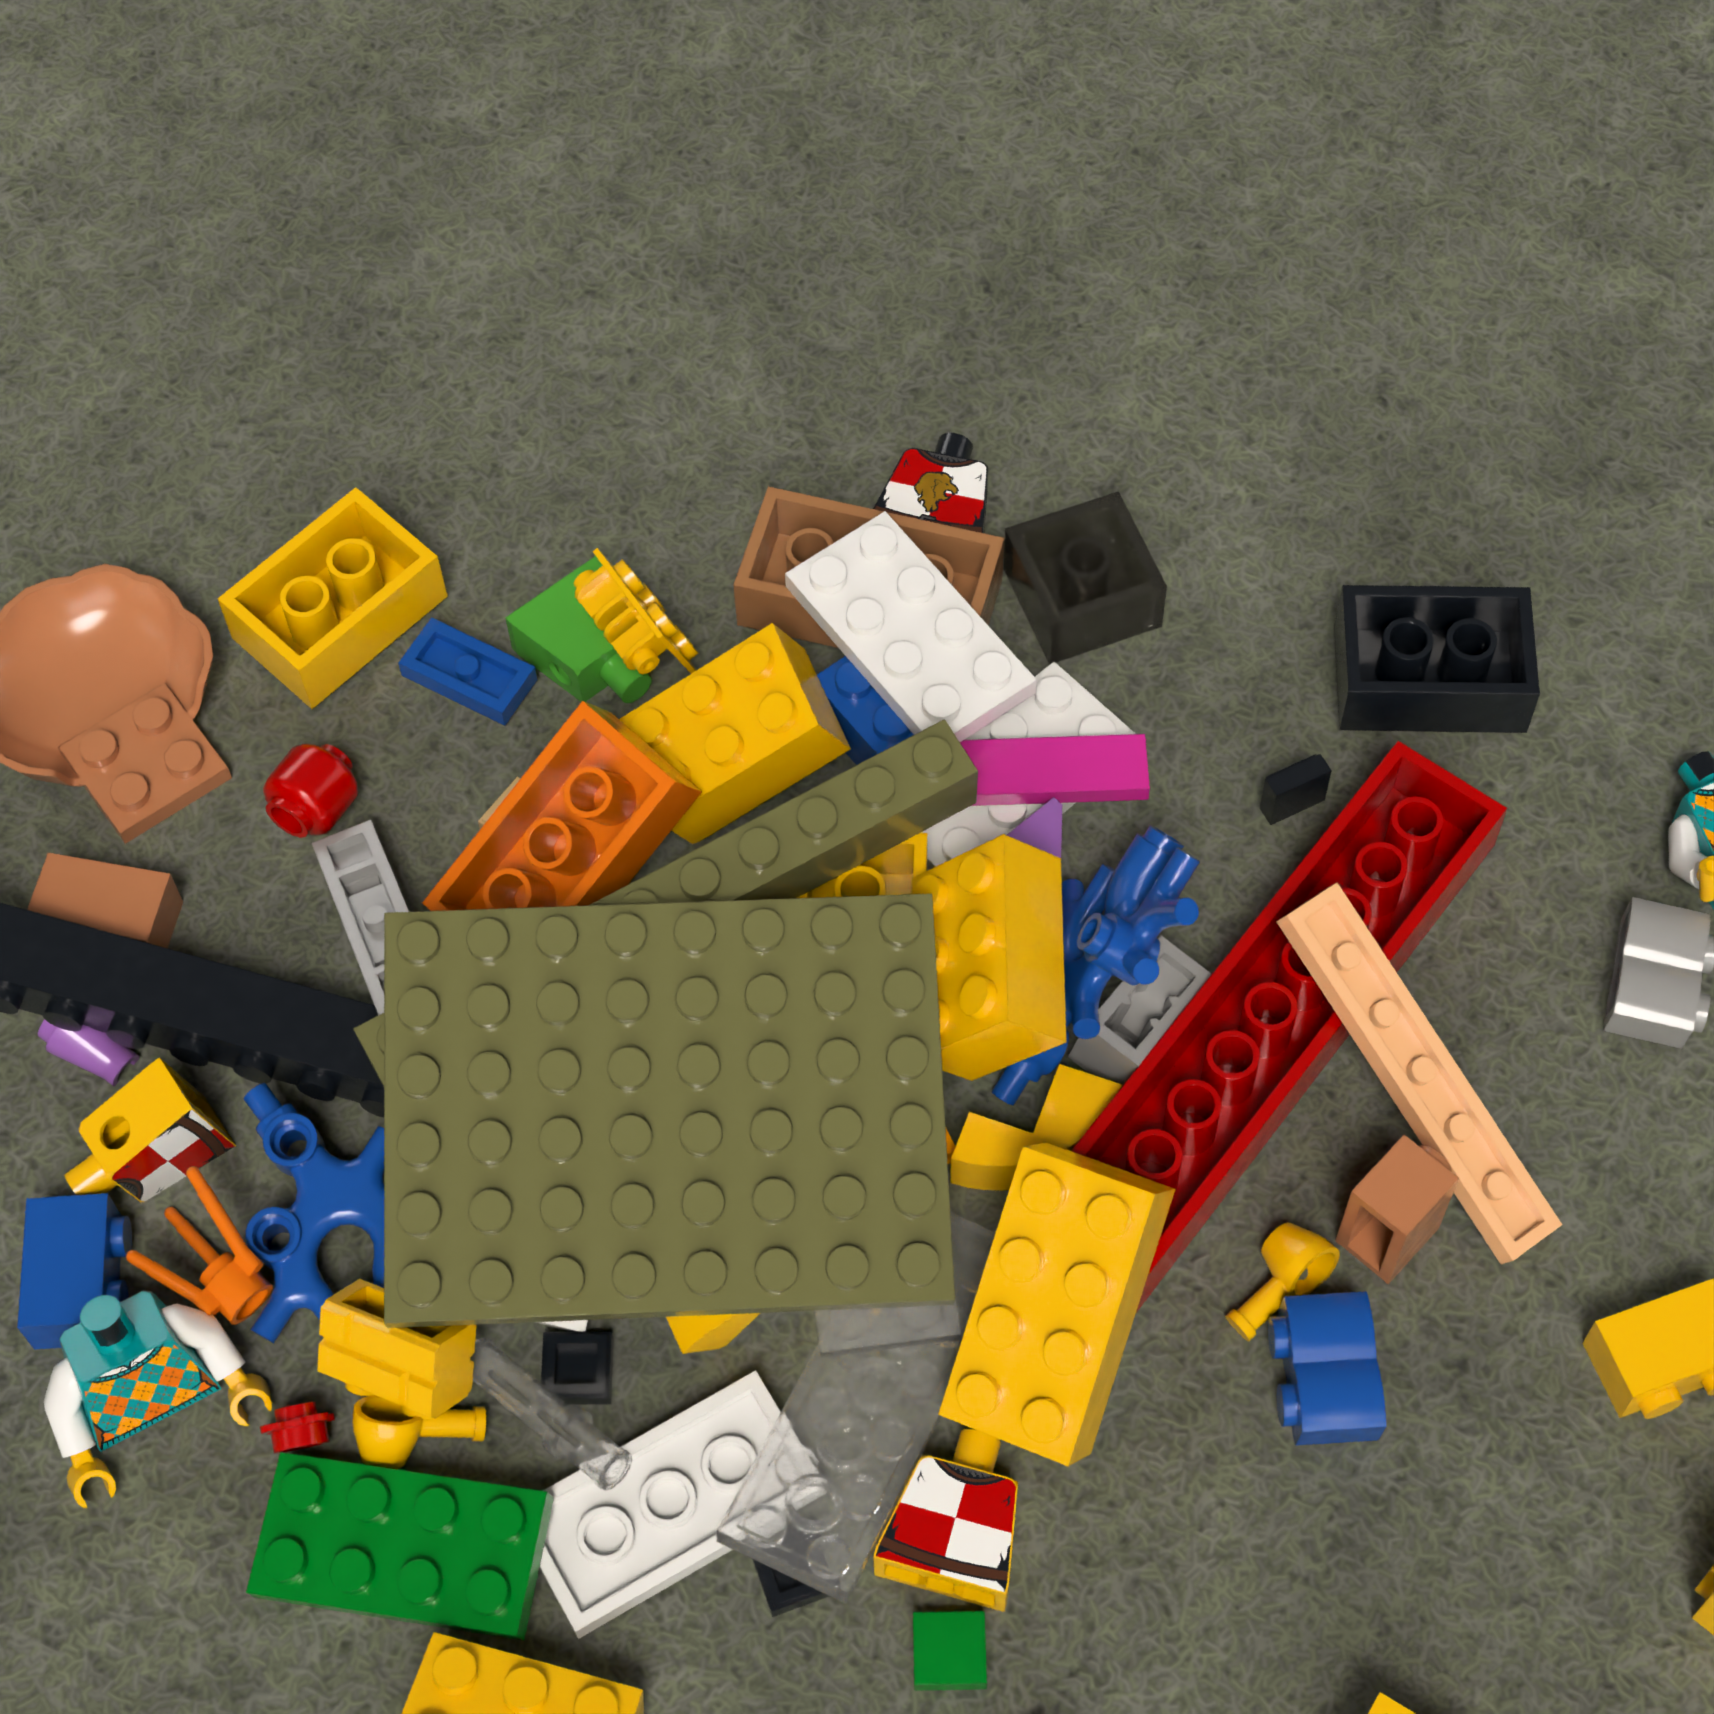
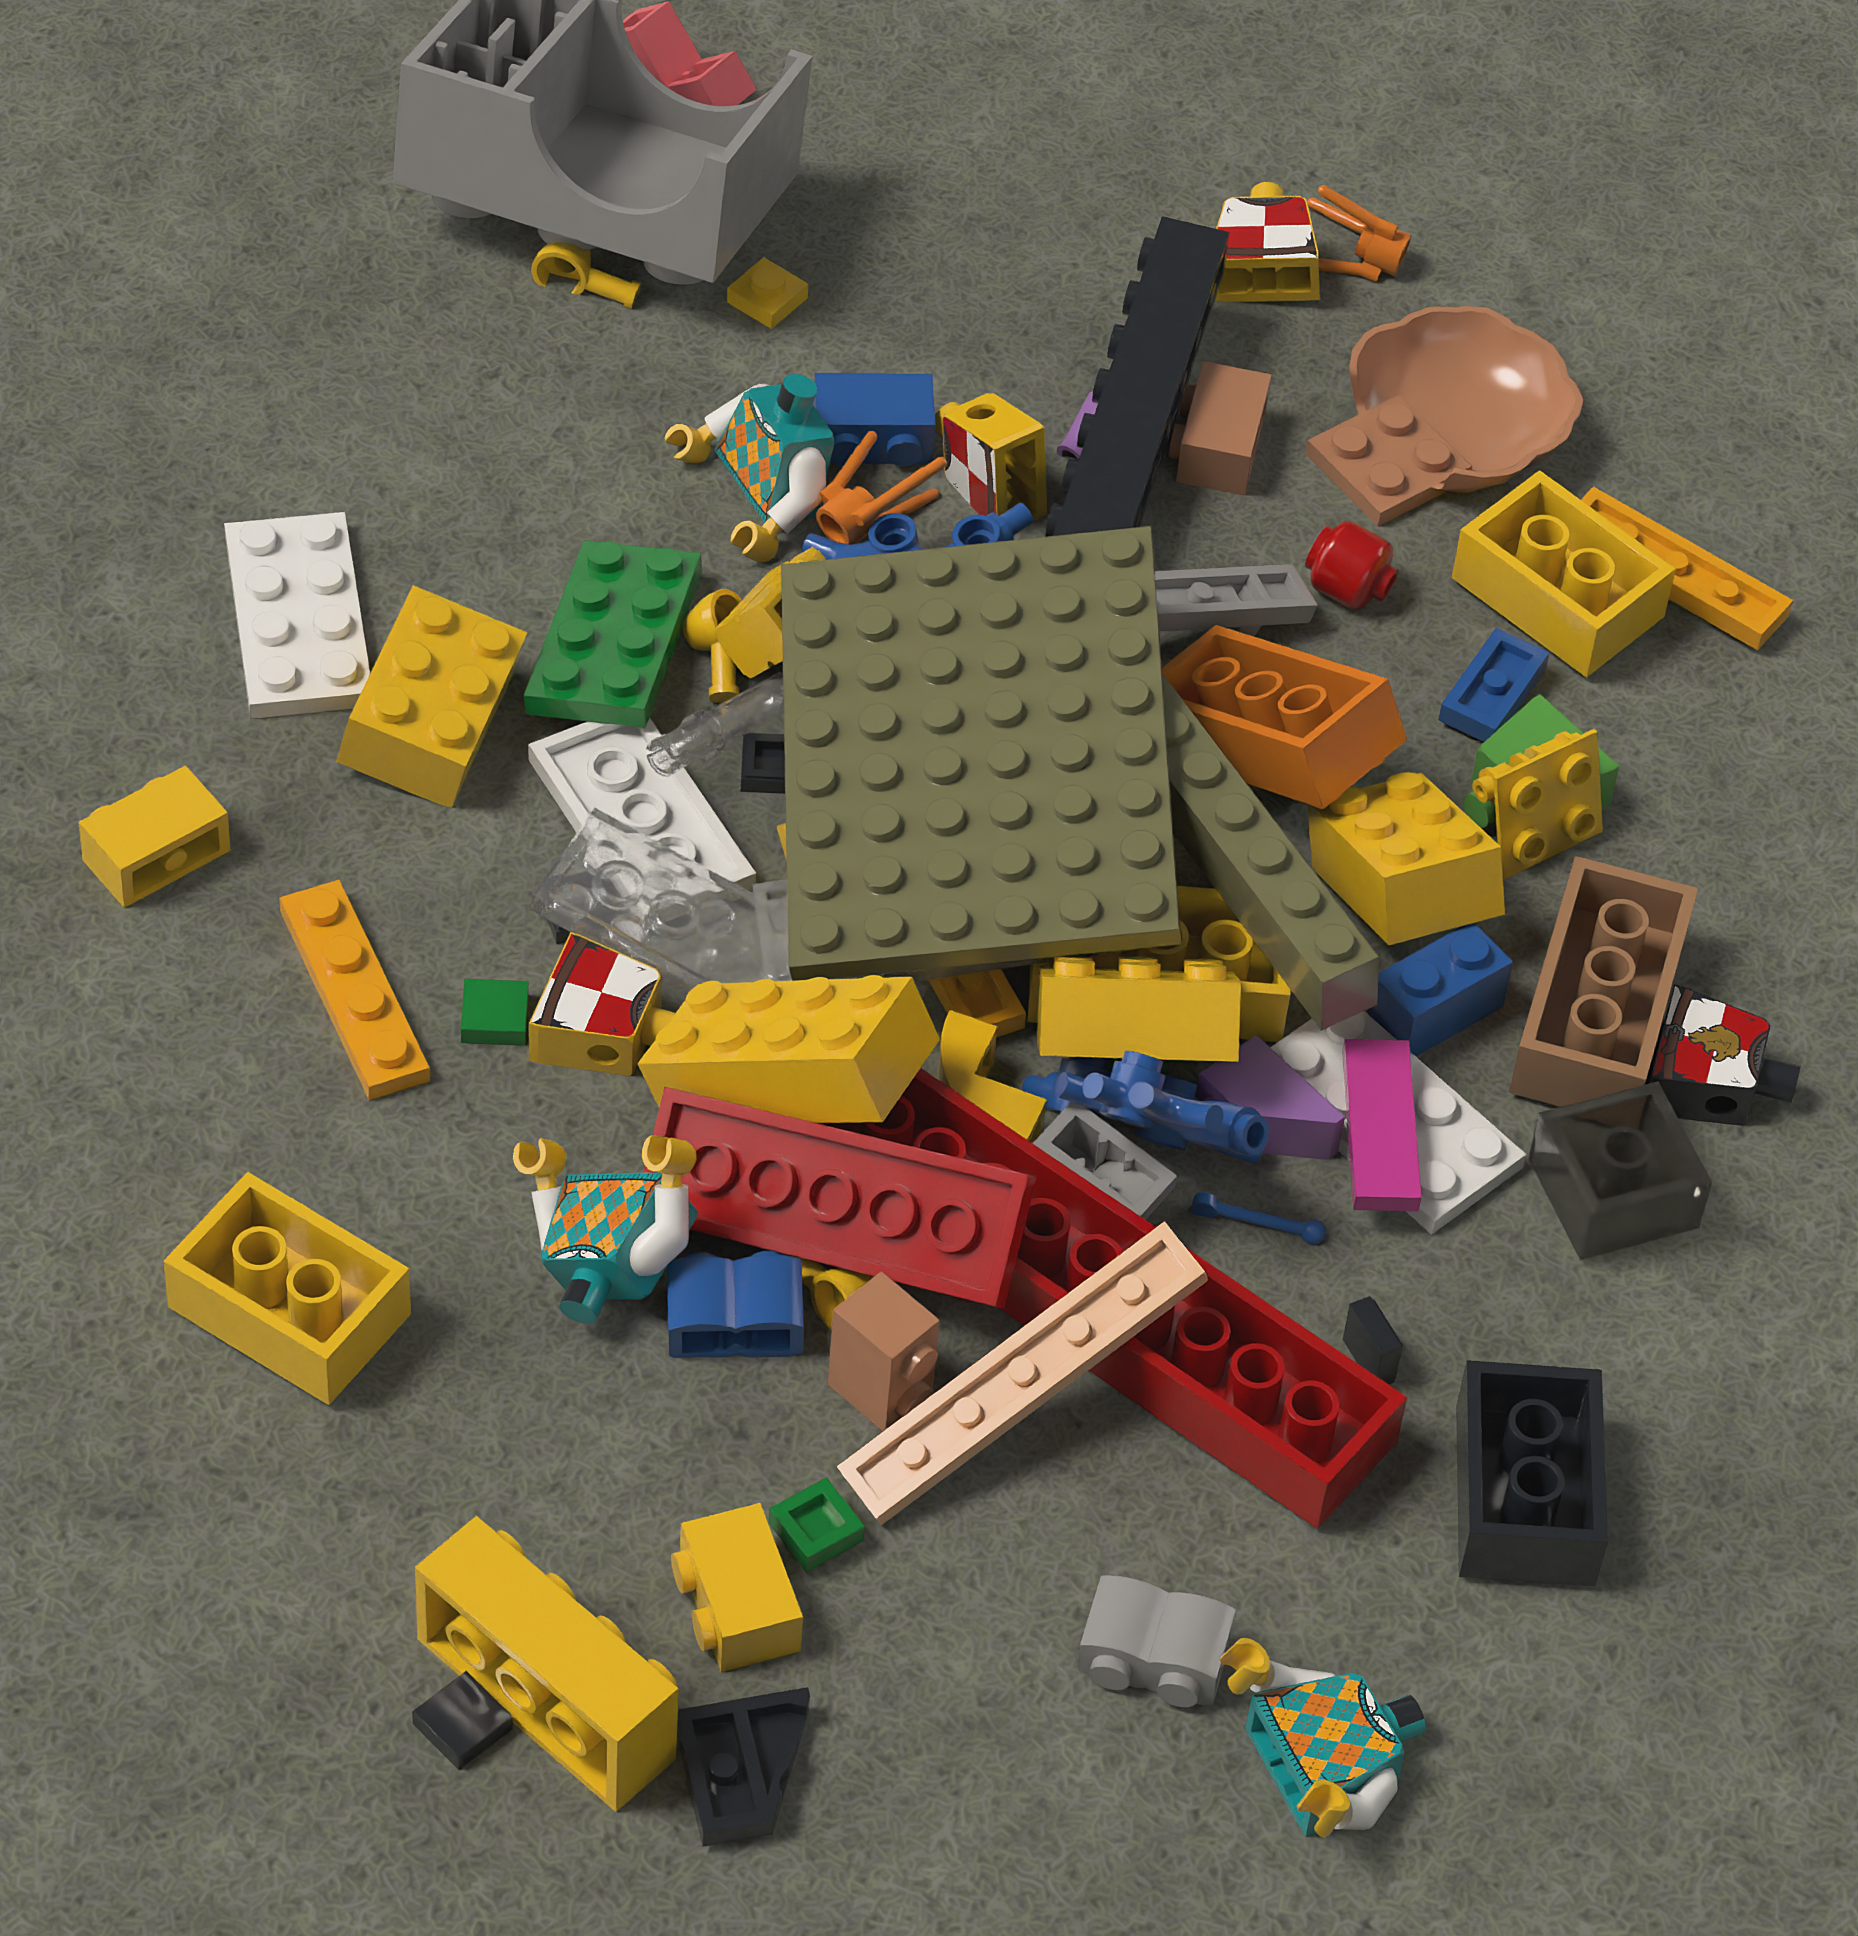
camera: 85 degrees right, 10 degrees down
red plate [260,1402,335,1454] -> none
white plate [785,511,1037,742] -> none
none -> torso [513,1135,699,1324]
none -> red plate [643,1087,1037,1309]
none -> green plate [768,1477,865,1573]
none -> light orange plate [1581,486,1793,650]

